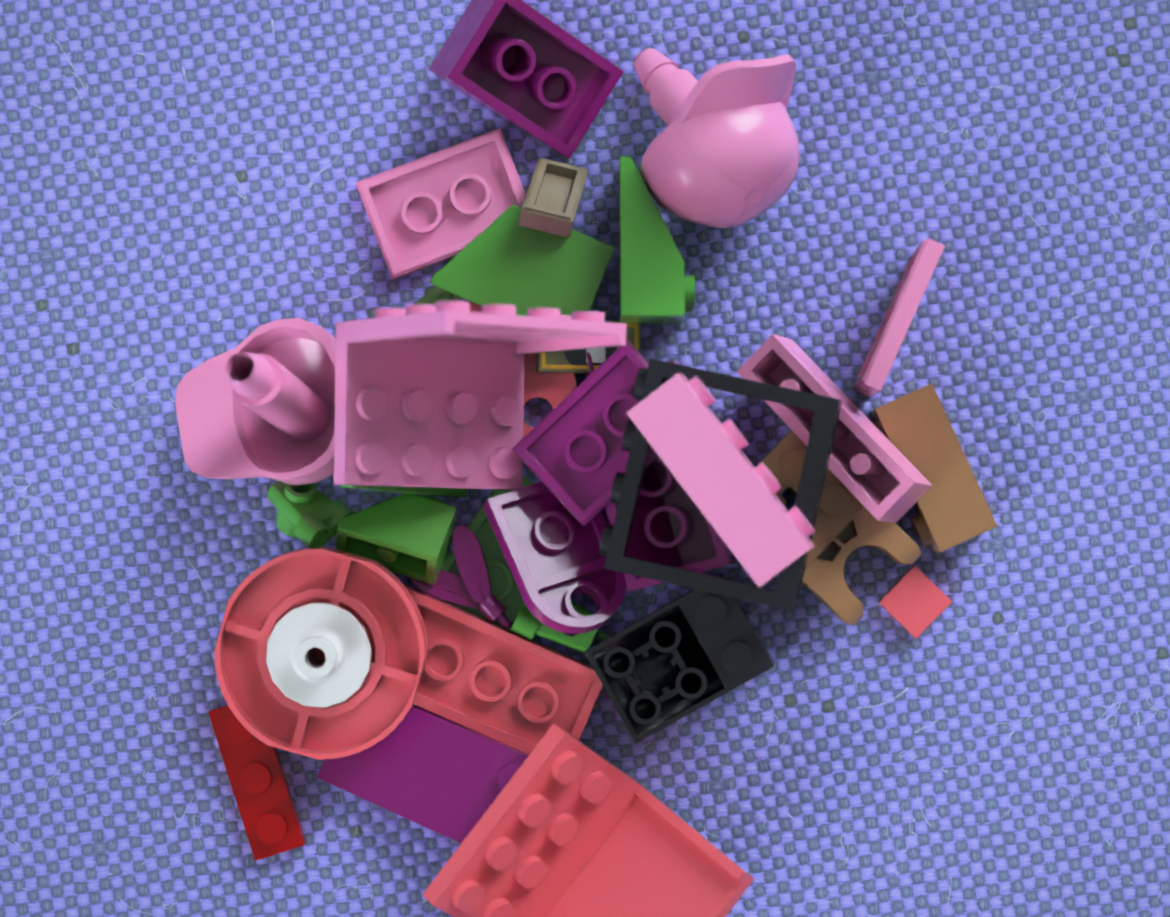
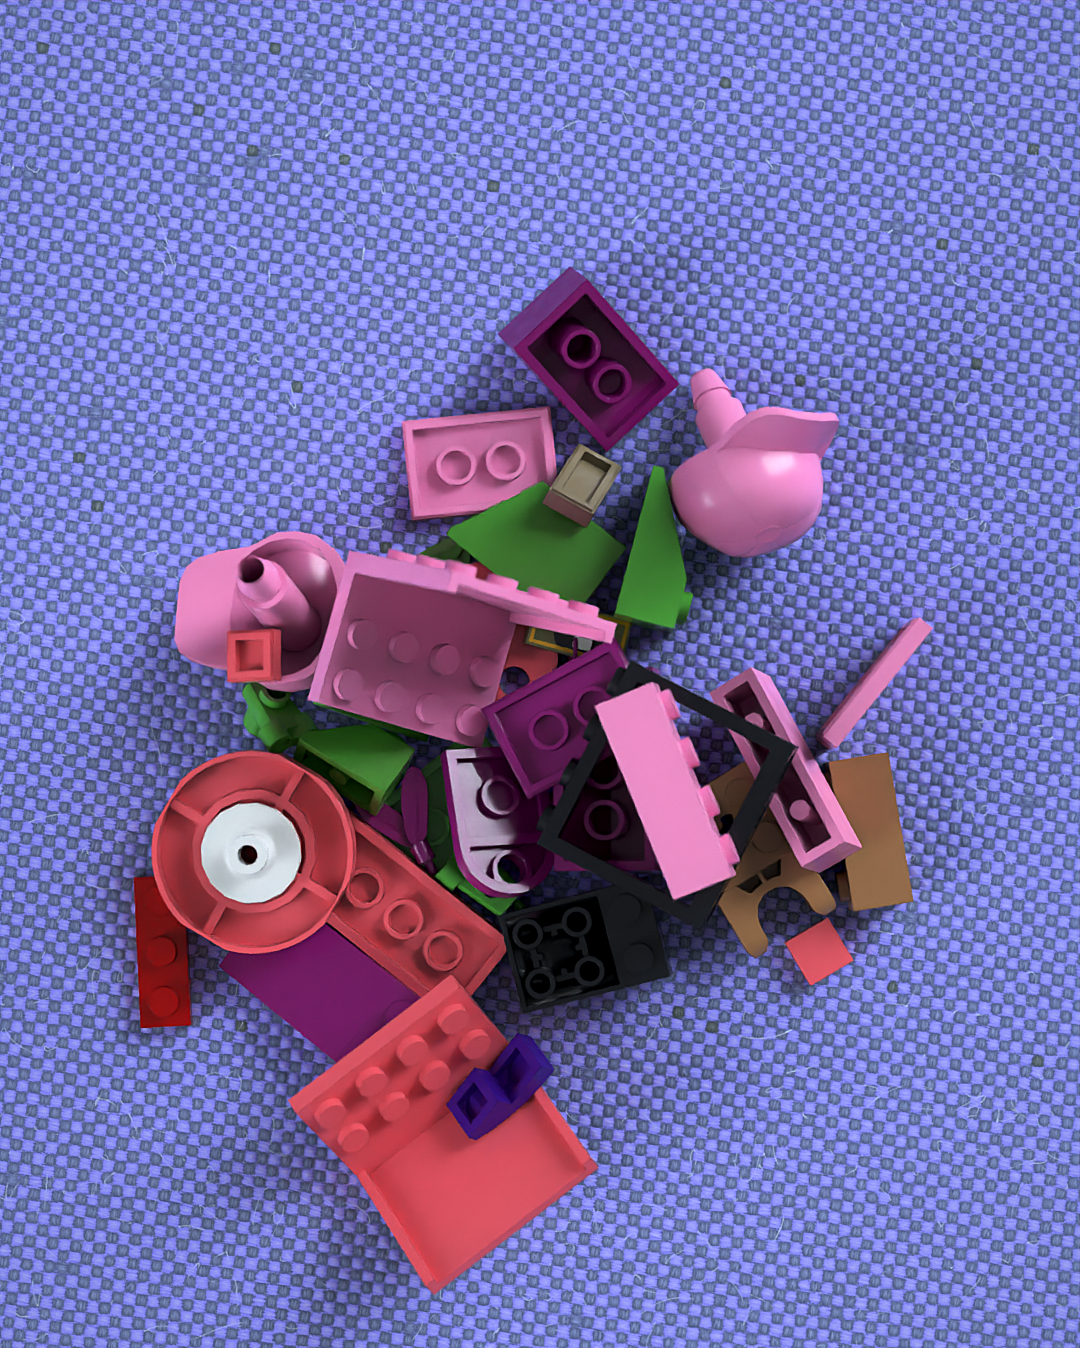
camera: 15 degrees right, 0 degrees up
none -> coral tile [227,629,281,683]
none -> dark purple slope [446,1033,555,1140]

